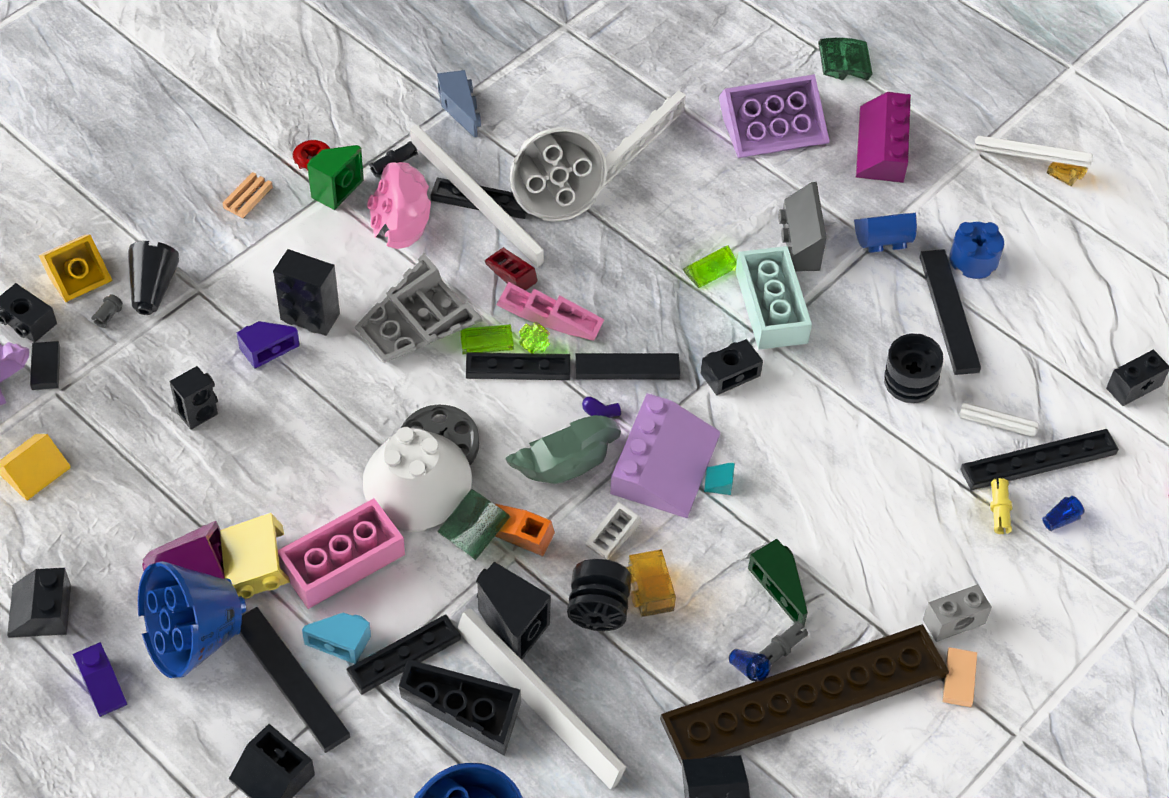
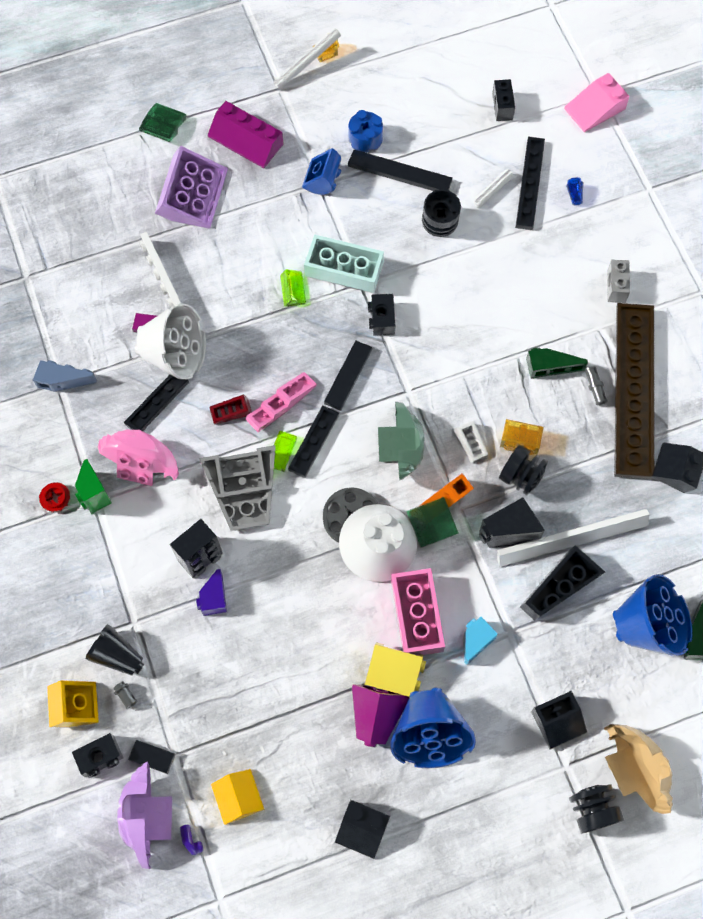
camera: 60 degrees left, 15 degrees up
dark purple slope [73,642,127,717] -> none
black brick [169,366,218,430] -> none
light nougat tile [222,172,273,218] -> none
black tile [240,607,350,753] -> none
black tile [346,614,461,695] -> none
black pin [369,141,418,177] -> none
white tile [410,125,544,268] -> none
clear neon green gear [519,322,550,354] -> none
dark purple arm [582,396,621,418] -> none
lavender slope [610,393,720,518] -> none
teal slope [704,463,735,495] -> none
clear blue cone [729,649,771,681] -> none
slope [778,182,827,272] -> none
light nougat tile [942,647,977,707] -> none
light yellow pin [990,478,1013,534] -> none

